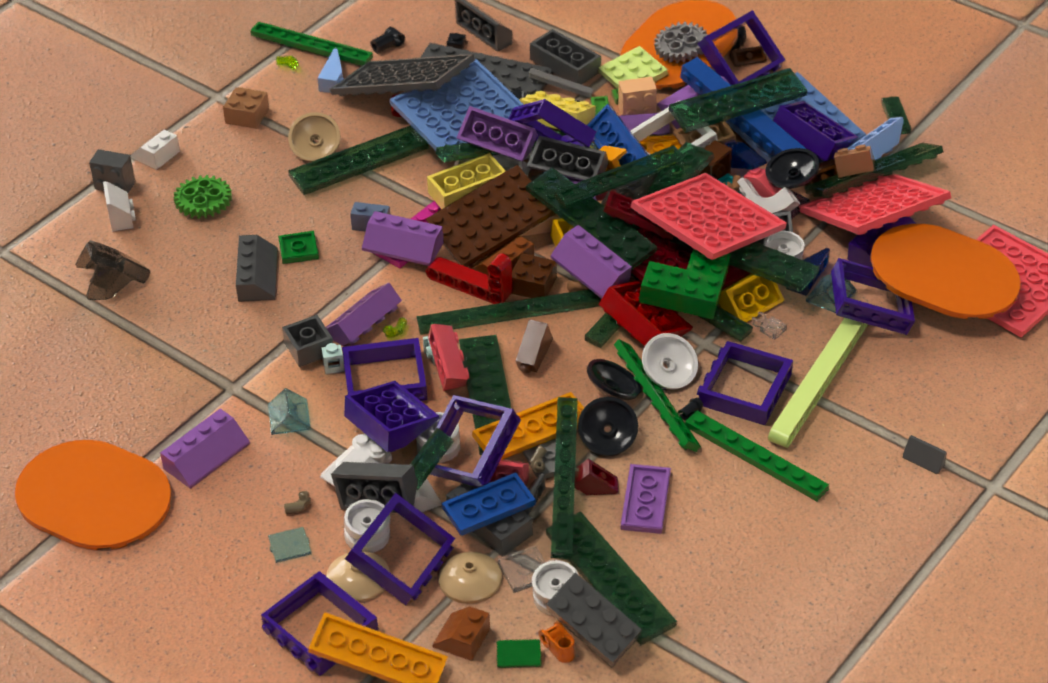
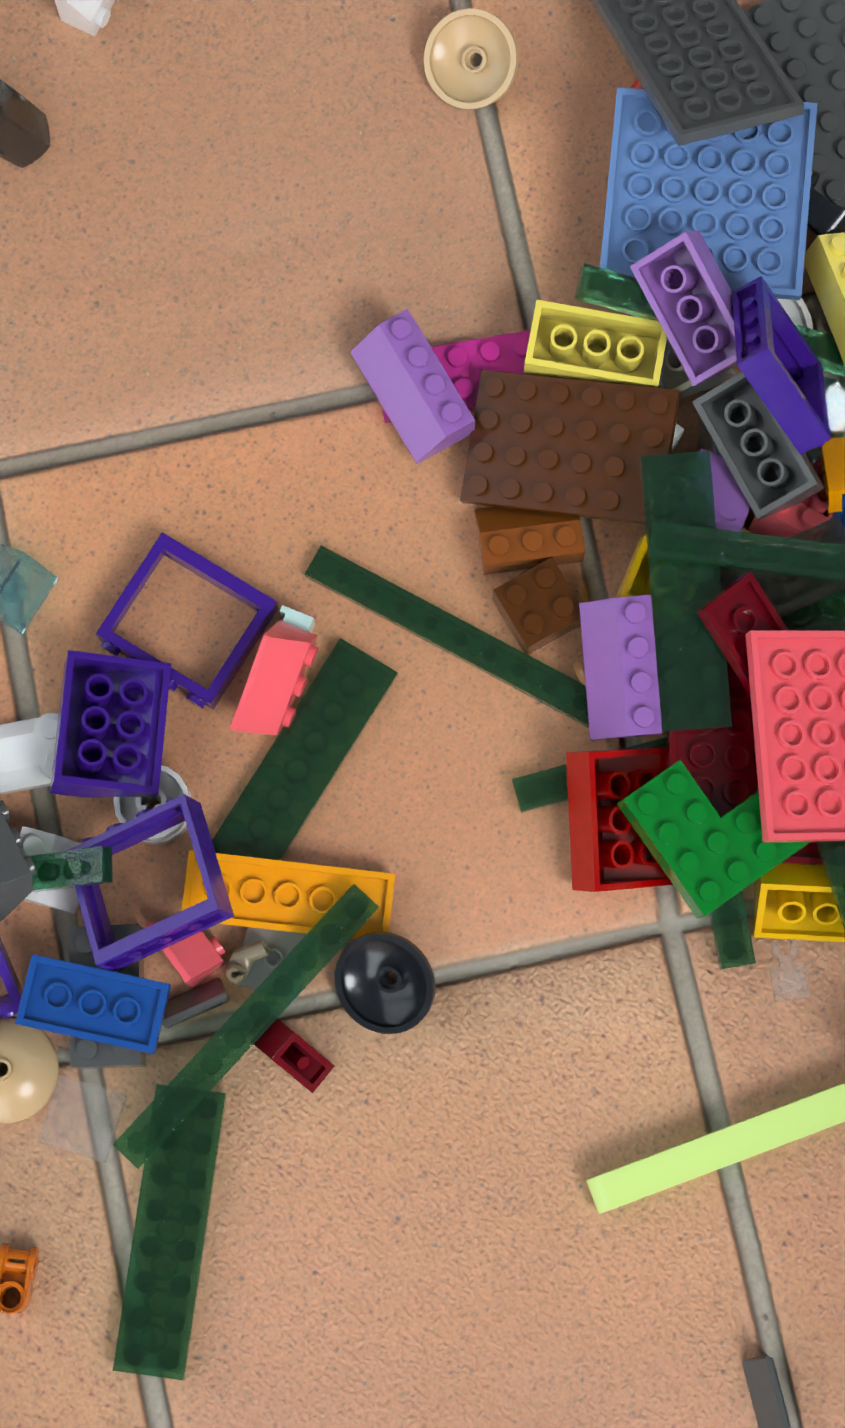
camera: 40 degrees right, 35 degrees up
bright green gear [174,175,232,219] -> none
dark grey slope [236,235,278,302] -> none
green tile [278,231,319,264] -> none
dark grey brick [282,315,333,367] -> none
clear green plate [288,125,429,195] -> none
light aqua brick [321,343,345,374] -> none
medium lavender slope [326,283,402,346] -> none
sand blue brick [350,202,390,232] -> none
clear neon green arm [383,318,407,338] -> none
red beam [425,253,513,306] -> none
slope [516,319,553,373] -> none
white wheel [532,560,578,616] -> none
dark grey brick [546,572,642,667] -> none
black dish [587,359,641,400] -> none
green plate [614,339,701,452] -> none
medium lavender tile [621,464,671,534] -> none
white dish [642,333,698,390] -> none
black pin [678,397,703,421] -> none
green plate [685,410,829,502] -> none
dark purple window [697,341,793,425] -> none

